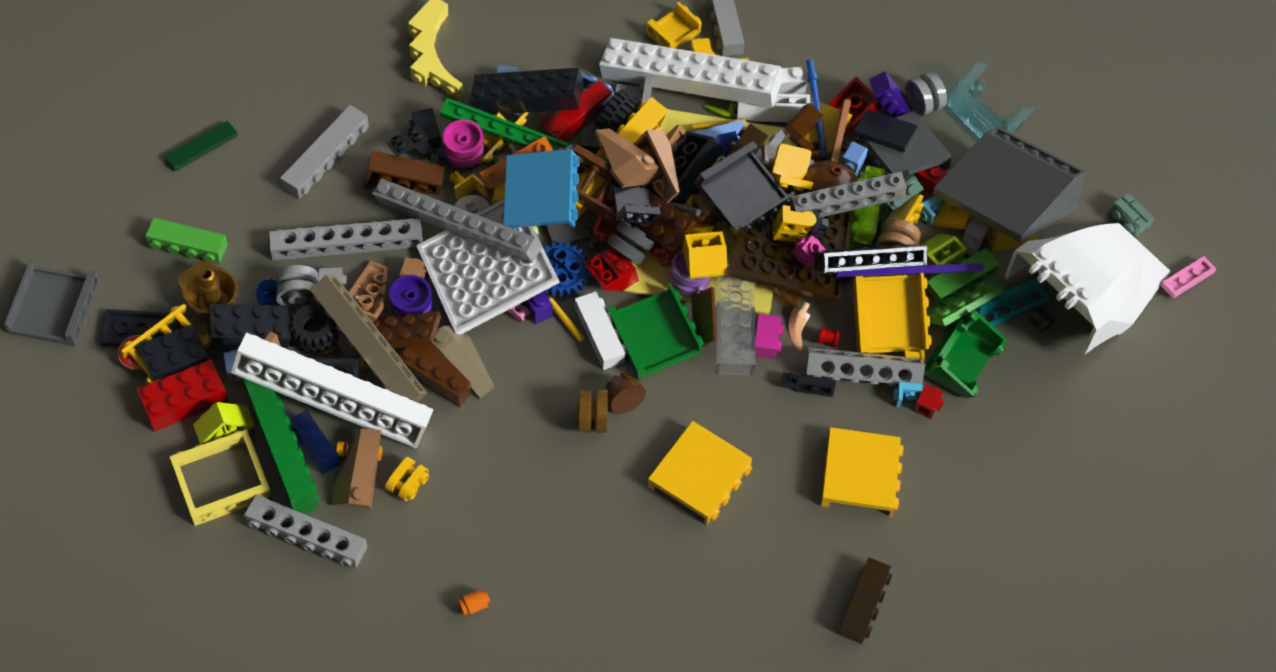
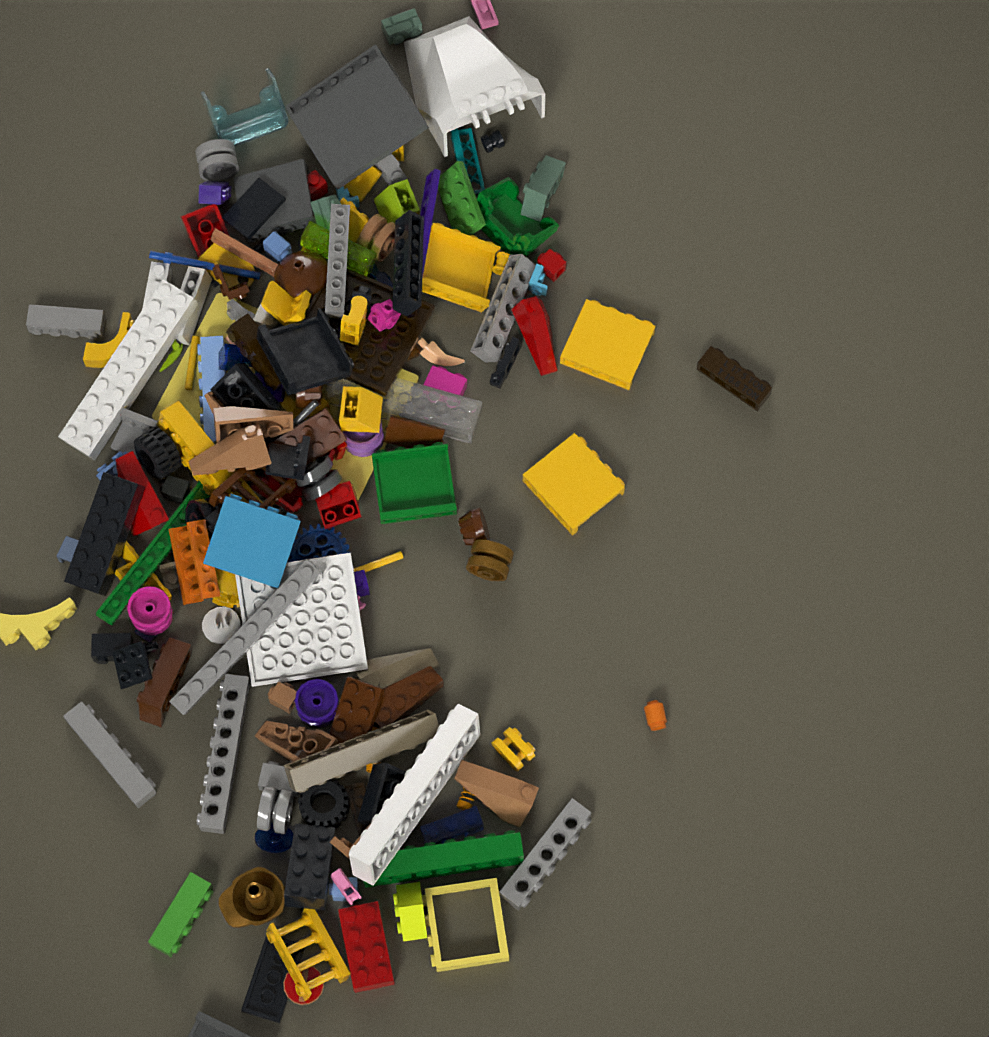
camera: 70 degrees left, 10 degrees up
black plate [138,324,209,381] -> none
dark green tile [165,120,238,171] -> none
yellow bracket [449,171,488,200] -> none
white brick [575,292,627,370] -> none
yellow panel [646,1,702,49] -> none
red bush [818,327,840,347] -> none
bright green brick [925,248,1000,306] -> none
none -> bright pink bar [330,868,361,905]
none -> red wedge [511,296,557,376]
none -> sand green wedge [521,155,566,222]

